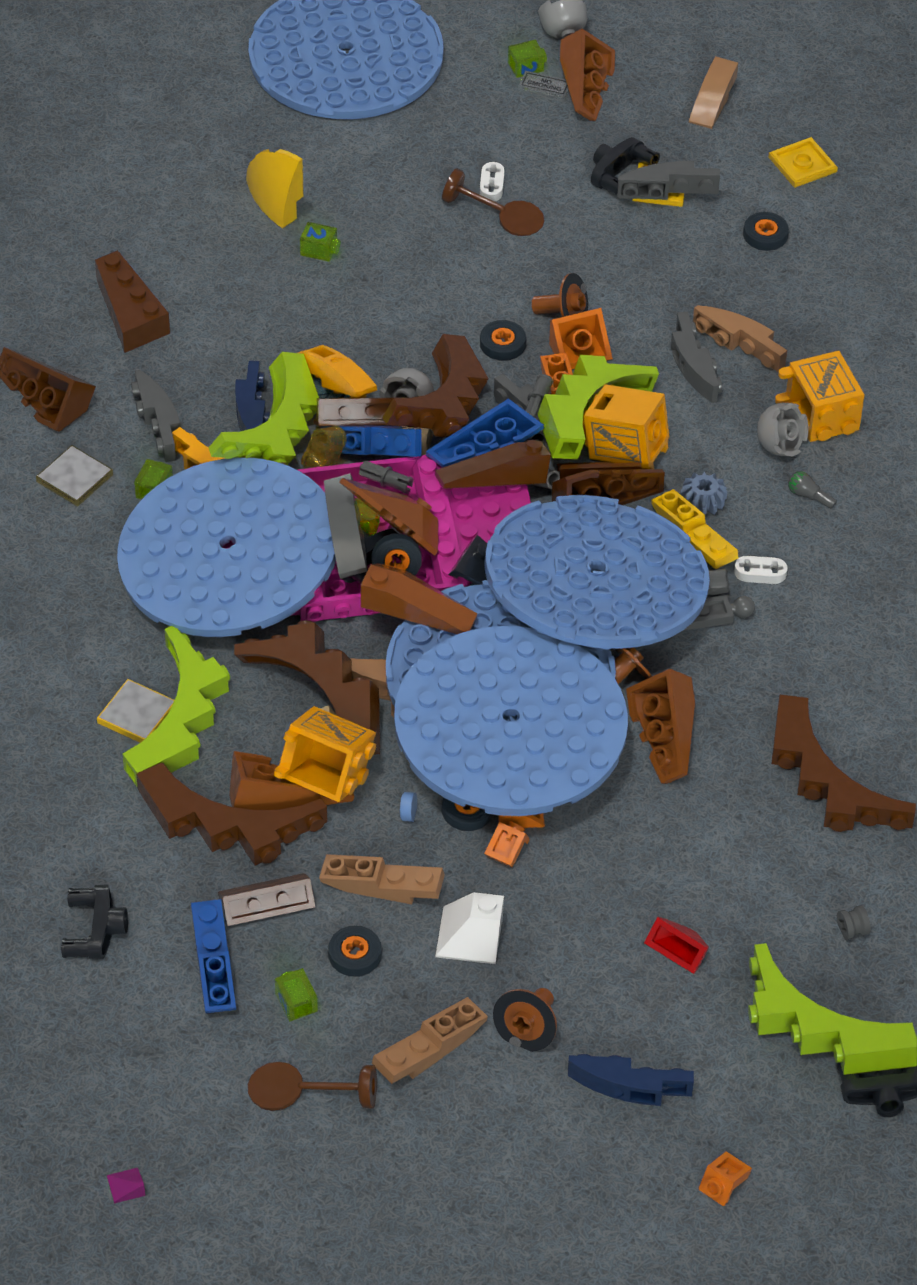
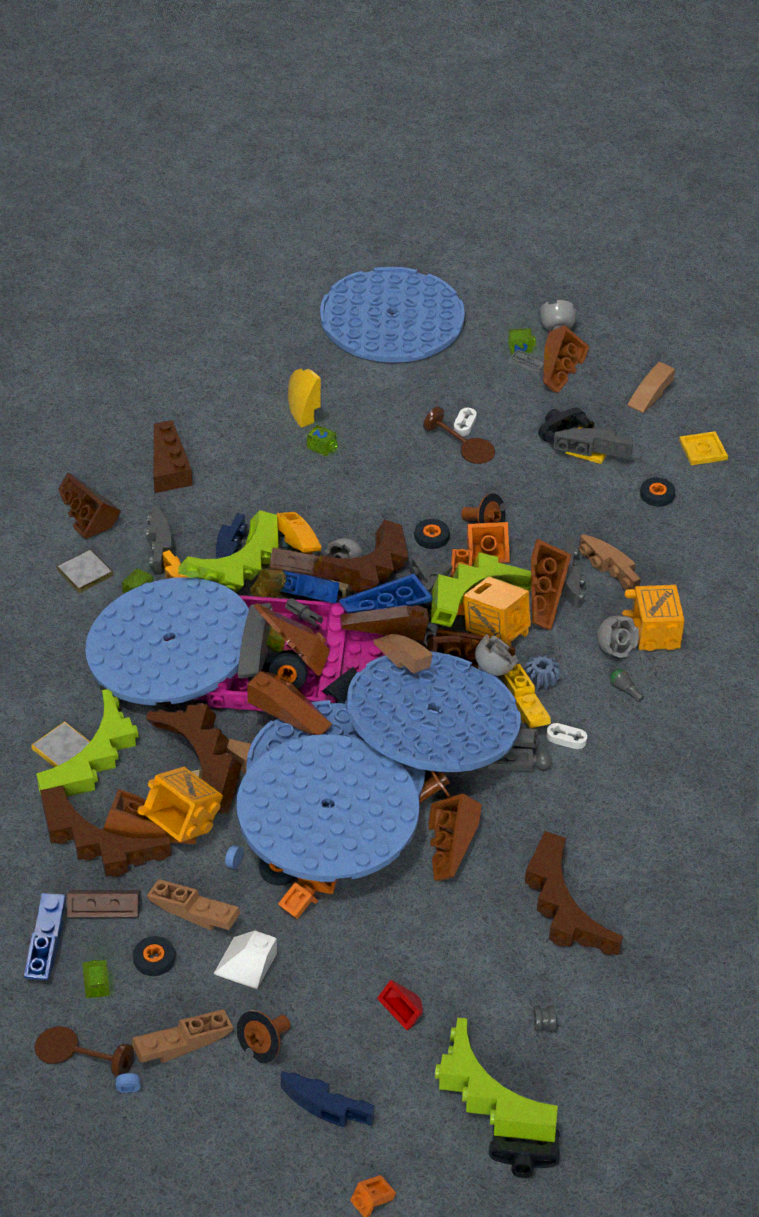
camera: 15 degrees right, 5 degrees down
none -> medium blue tile [116,1073,141,1093]
none -> medium nougat slope [373,634,433,673]
none -> light grey cylinder [475,634,518,676]
none -> dark orange wedge [531,539,571,630]

